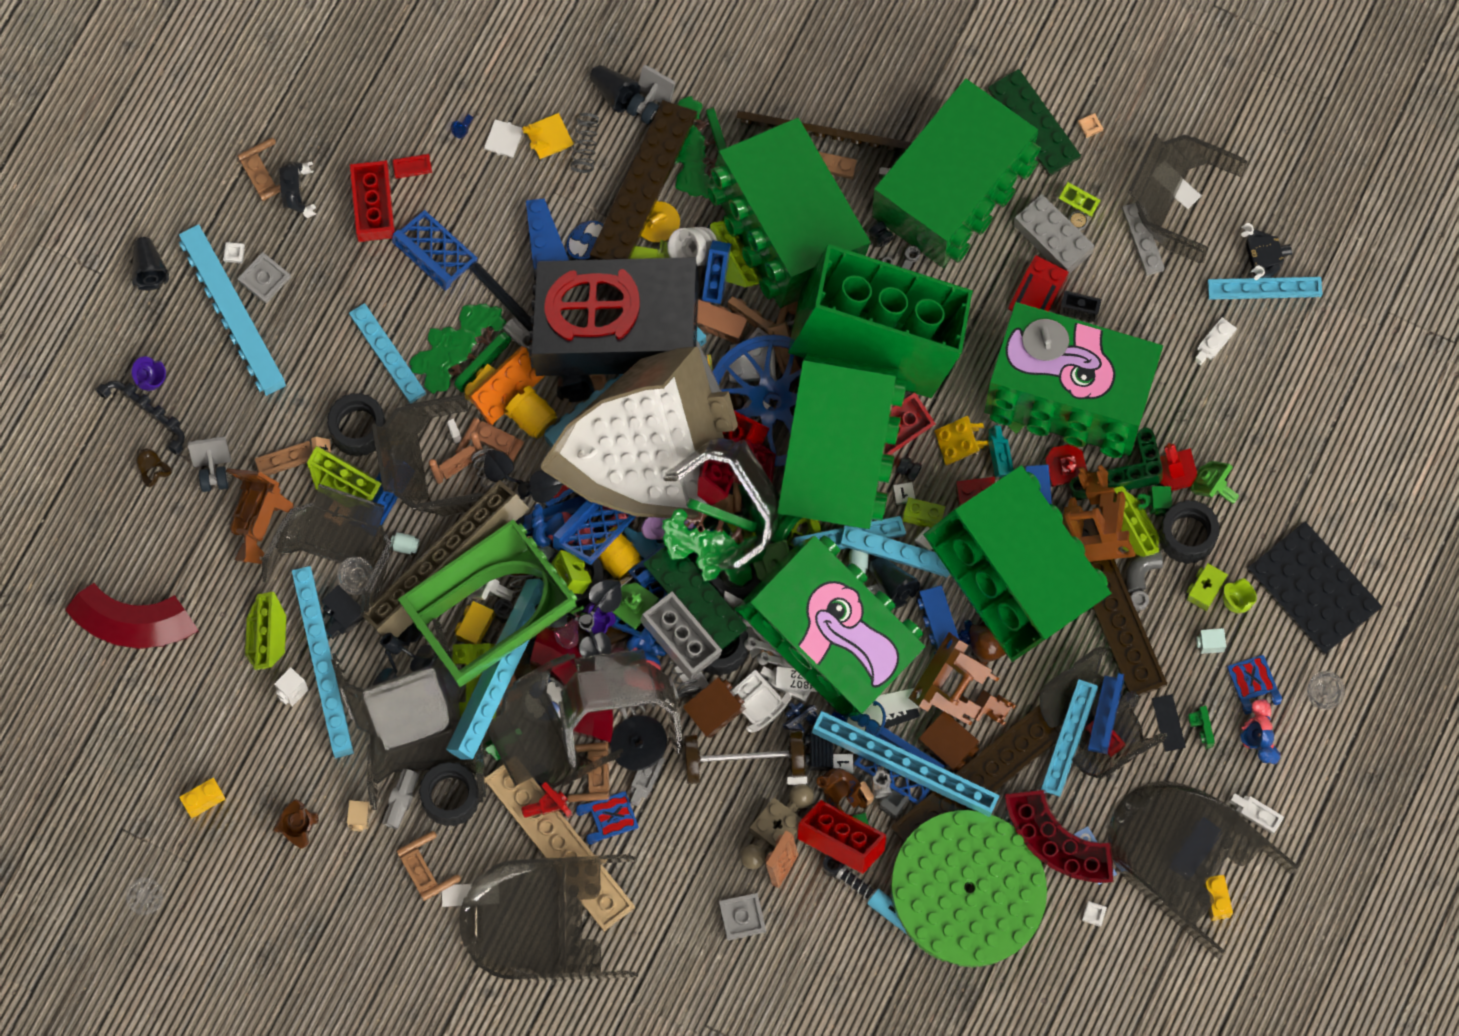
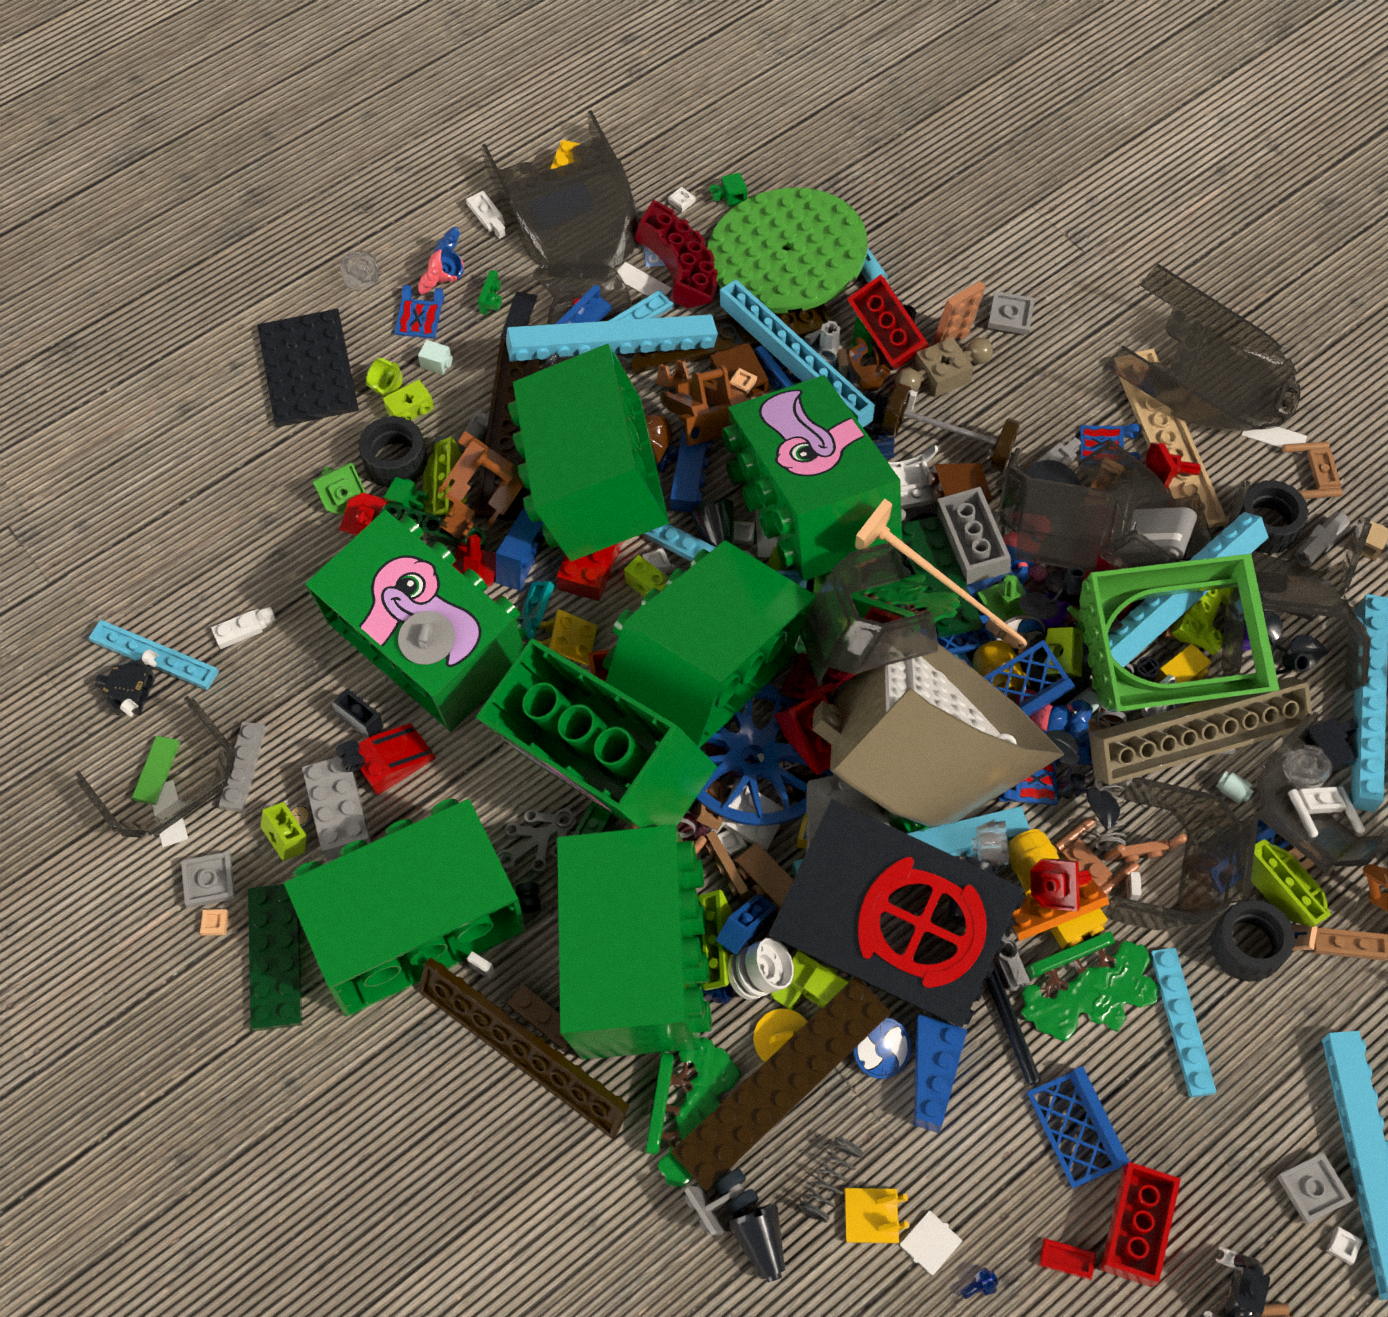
camera: 155 degrees left, 10 degrees down
none -> bright green tile [132,736,180,805]
none -> light grey plate [181,851,236,908]
none -> black wheel [335,740,366,773]
none -> medium azure brick [506,315,718,361]
none -> white sticker [613,262,672,297]
none -> green brick [709,172,748,207]
none -> light nougat tile [729,368,757,396]
none -> light nougat piece [855,499,1027,654]
none -> clear cone [972,819,1010,868]
none -> red piece [1030,858,1092,911]
none -> light grey door [1116,507,1197,561]
none -> white plate [1288,787,1365,838]

